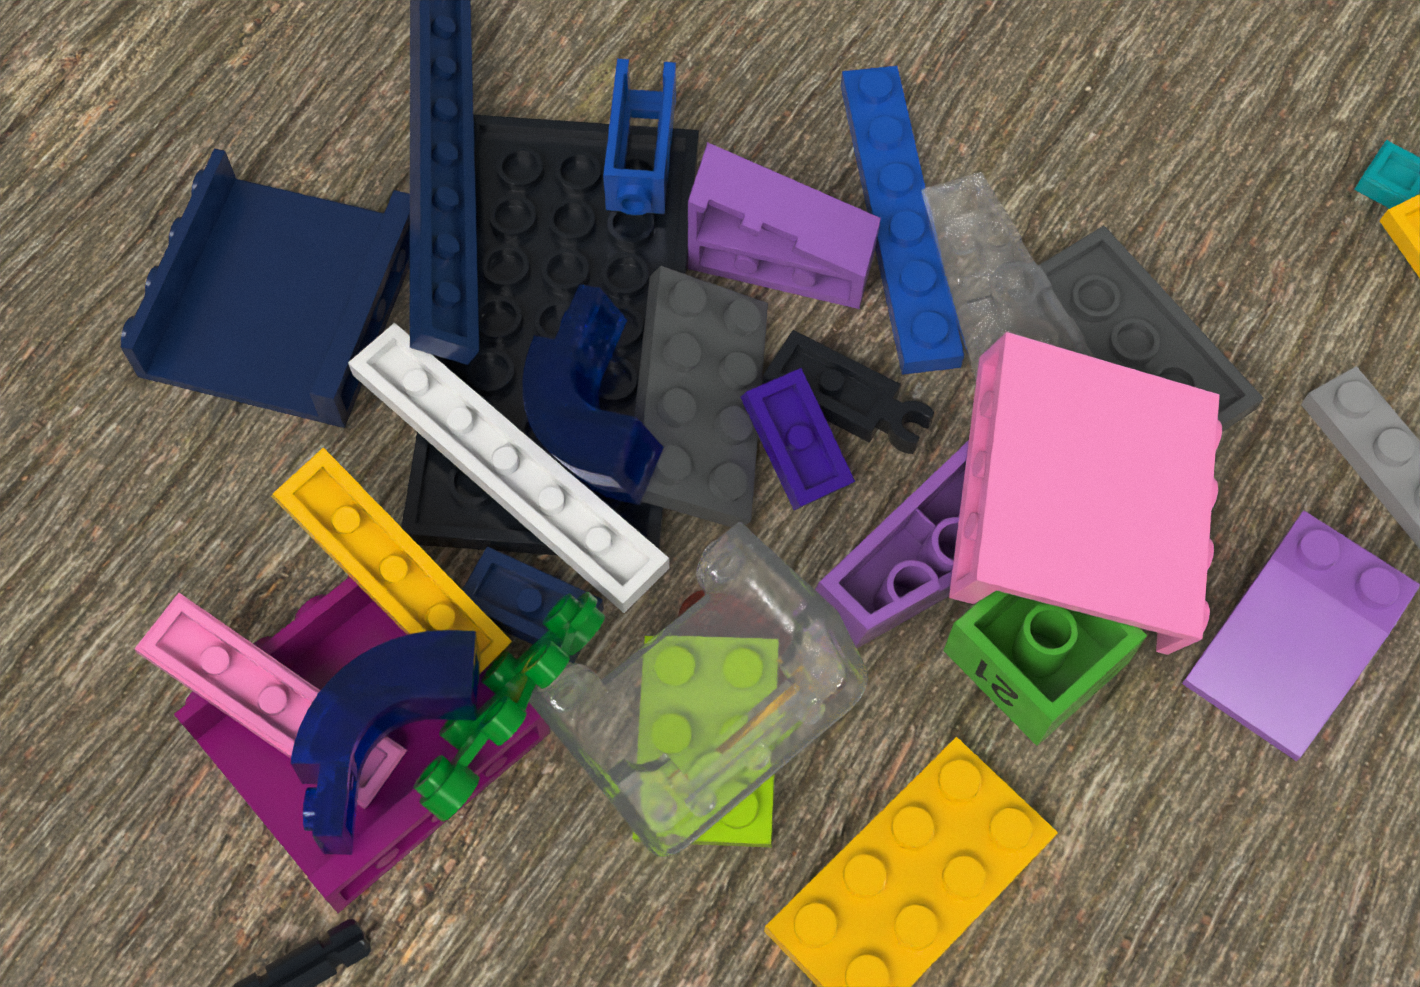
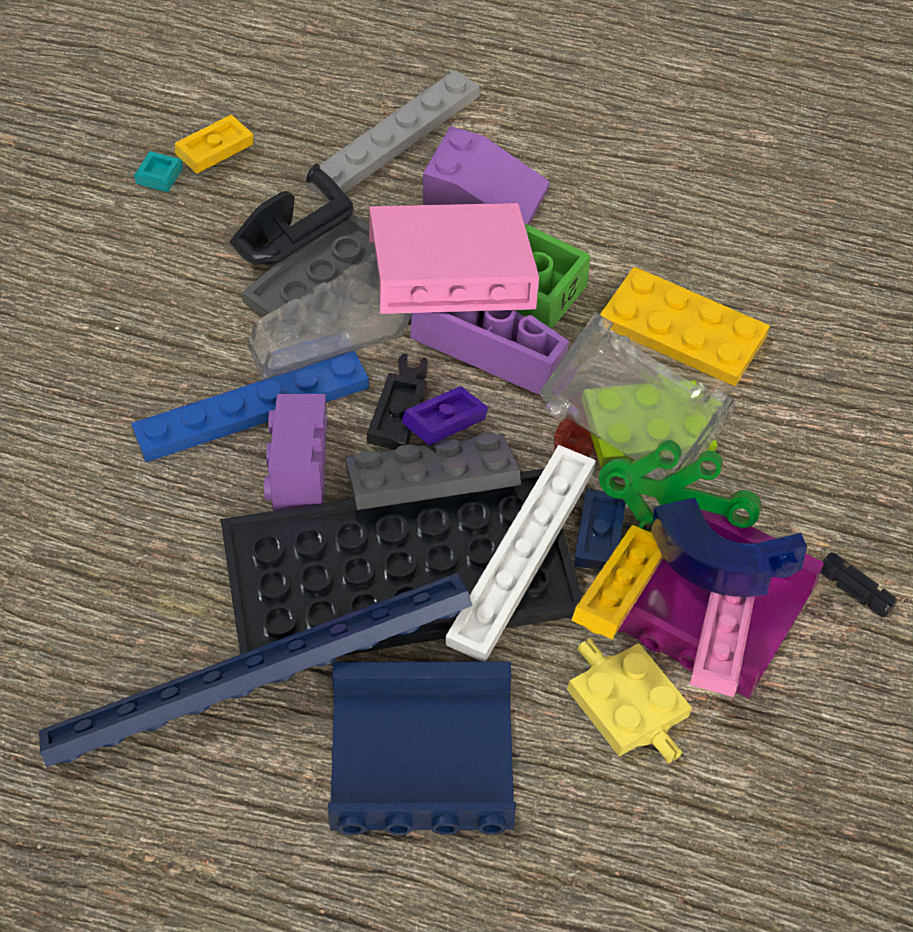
camera: 105 degrees left, 10 degrees down
clear blue arch [523,284,664,505] -> none
blue window [603,59,676,215] -> none
none -> black piece [229,164,354,265]
none -> light yellow plate [567,639,692,763]

